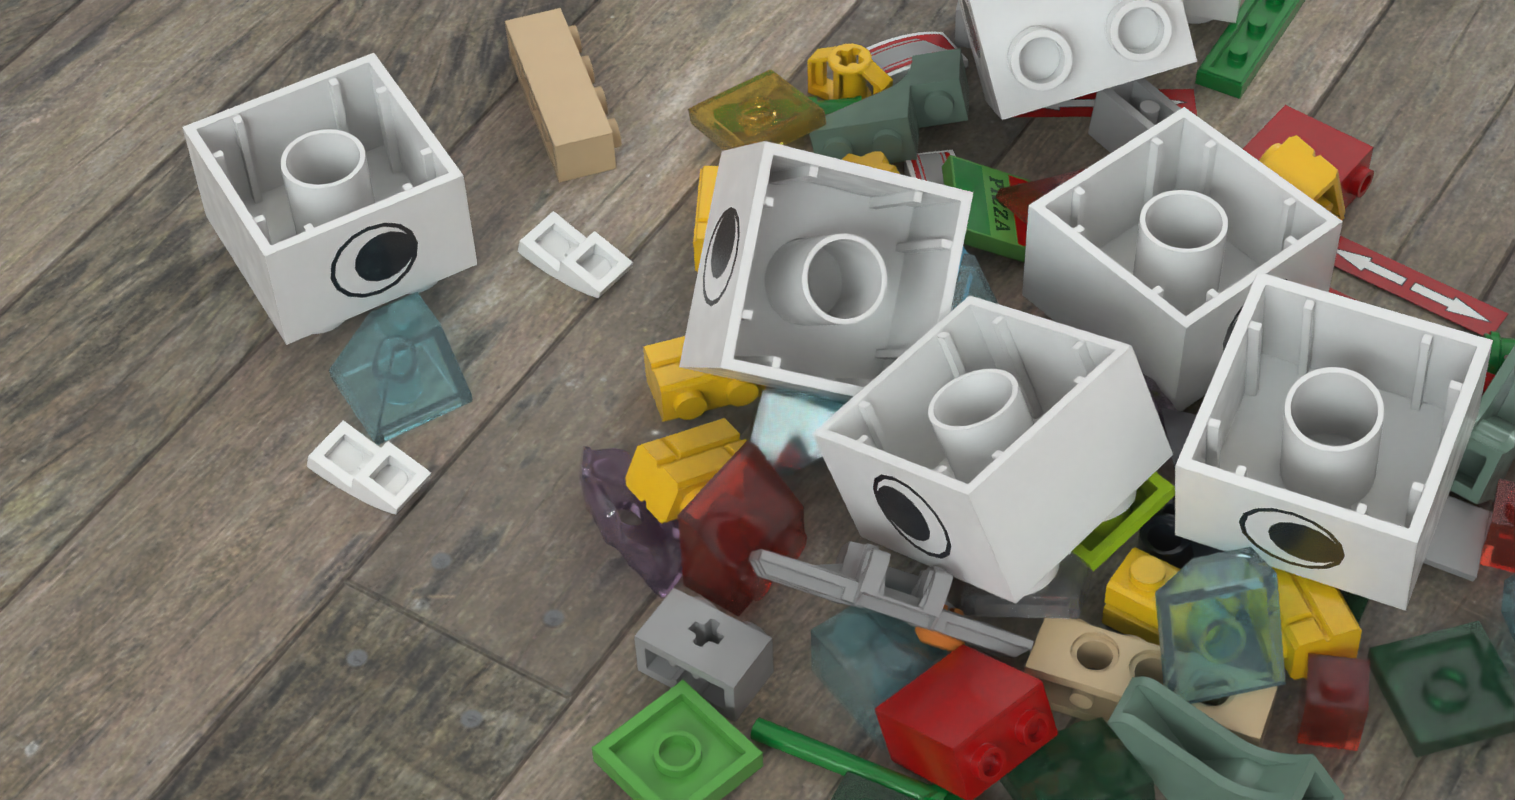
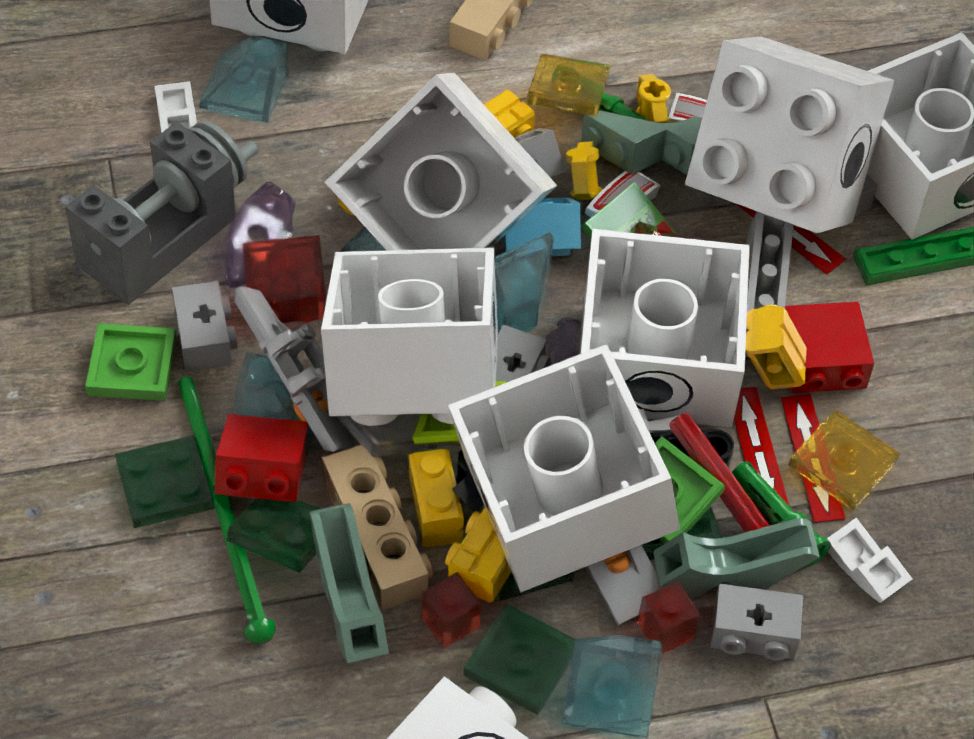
camera: 40 degrees right, 5 degrees up
white slope [518,211,633,298] -> none
yellow brick [625,418,762,524] -> none
clear light blue slope [1155,547,1285,704] -> none
none -> dark grey piece [65,120,259,305]
none -> clear yellow plate [788,409,901,511]

